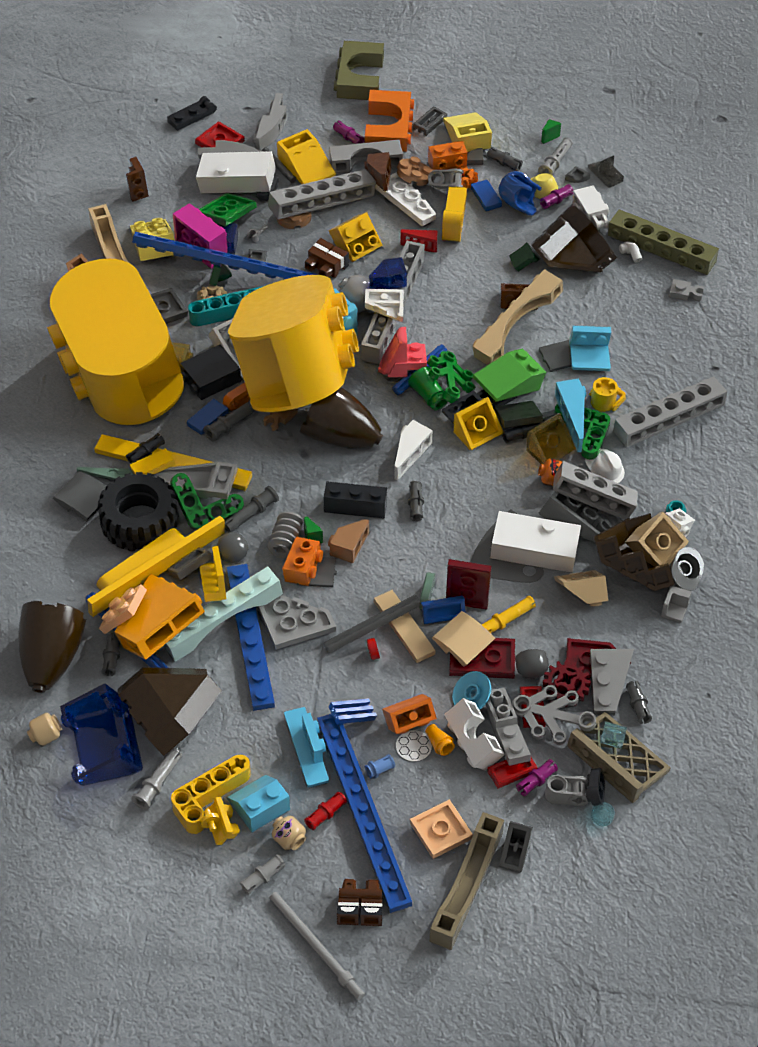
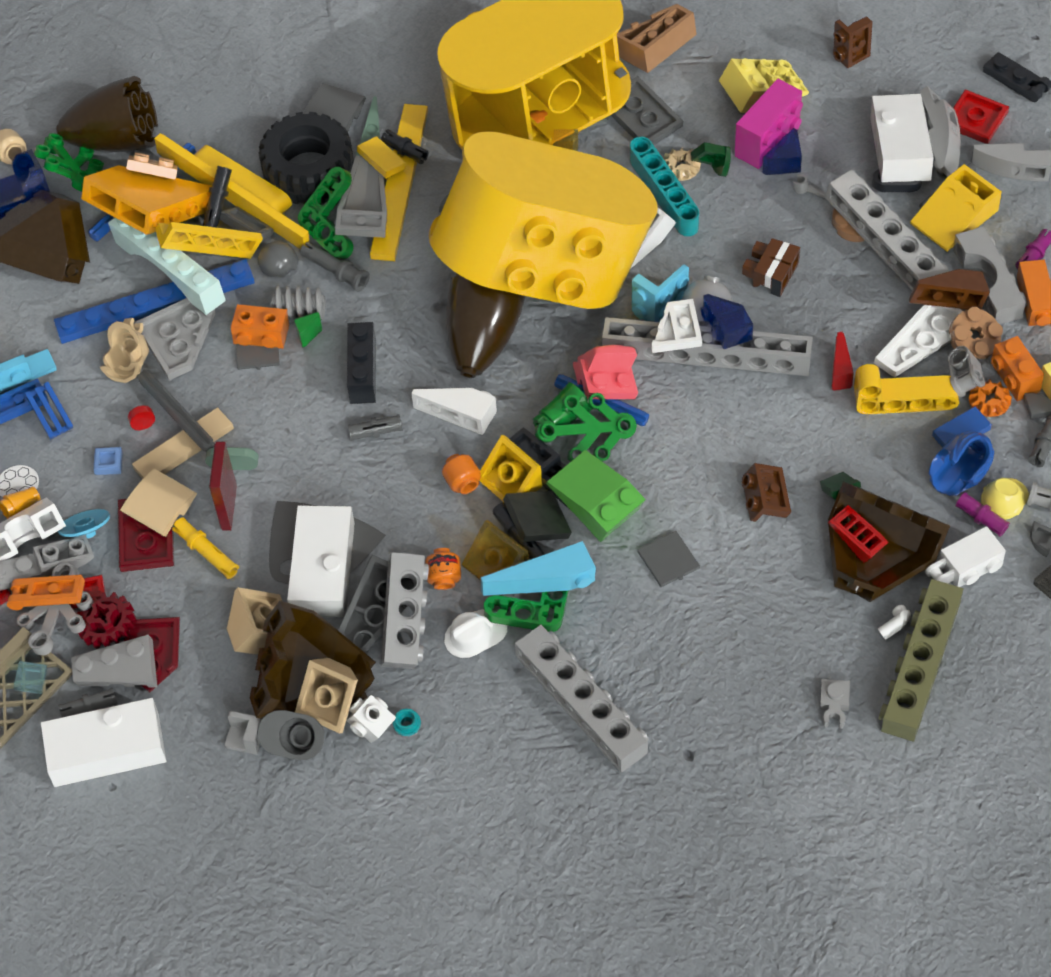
camera: 85 degrees right, 5 degrees up
tan arch [88,204,129,263] -> none
blue plate [132,232,319,280] -> none
green tile [199,193,257,226] -> none
dark grey tile [249,249,267,262] -> none
yellow slope [328,212,383,262] -> none
medium nougat slope [328,519,369,563] -> none
orange brick [382,694,437,734] -> none
blue tile [421,596,466,624] -> none
tan arch [473,269,563,365] -> none
dark grey hair [515,649,549,679] -> none
medium azure bracket [569,326,611,371] -> none
yellow piece [589,377,626,412] -> none
none -> orange plate [7,574,85,610]
none -> green plant [34,133,104,192]
none -> white brick [41,698,166,787]
none -> medium blue tile [93,447,123,475]
none -> tan helmet [100,318,149,383]
none -> black pin [202,166,232,228]
none -> orange head [442,454,481,494]
none -> red slope [828,505,889,563]

